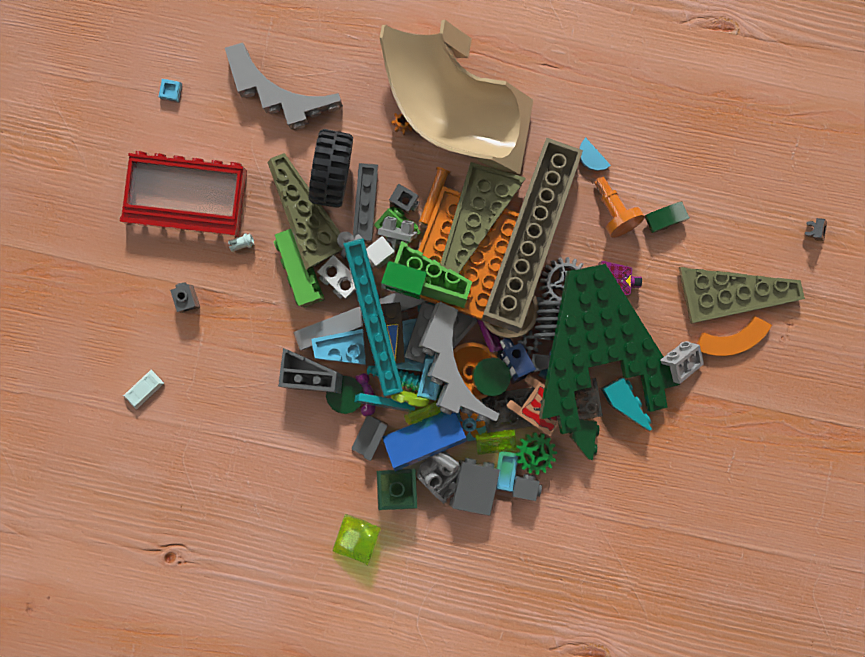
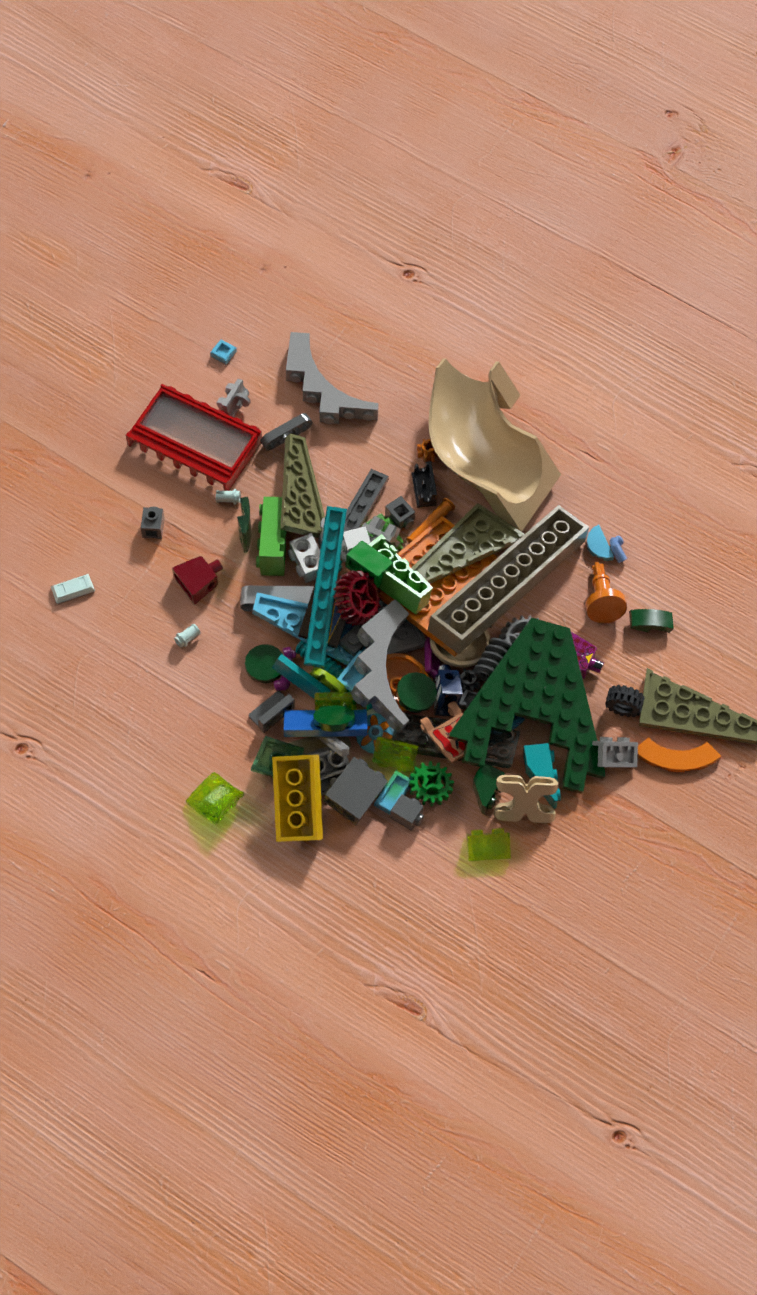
camera: 25 degrees right, 25 degrees down
dark grey wedge [278,348,343,394] -> none
black tyre [308,129,353,208] -> none
none -> dark red torso [172,556,223,605]
none -> light aqua pin [174,624,201,647]
none -> light grey hips [216,379,251,418]
none -> clear green slope [237,497,252,553]
none -> dark grey beam [260,413,313,451]
none -> yellow slope [272,755,323,842]
none -> dark green tile [313,705,355,732]
none -> dark red gear [333,570,382,626]
none -> black hinge [411,461,437,508]
none -> clear neon green bracket [466,828,511,861]
none -> tan piece [494,775,558,823]
none -> black tyre [605,685,645,717]
none -> medium blue arm [609,536,627,563]

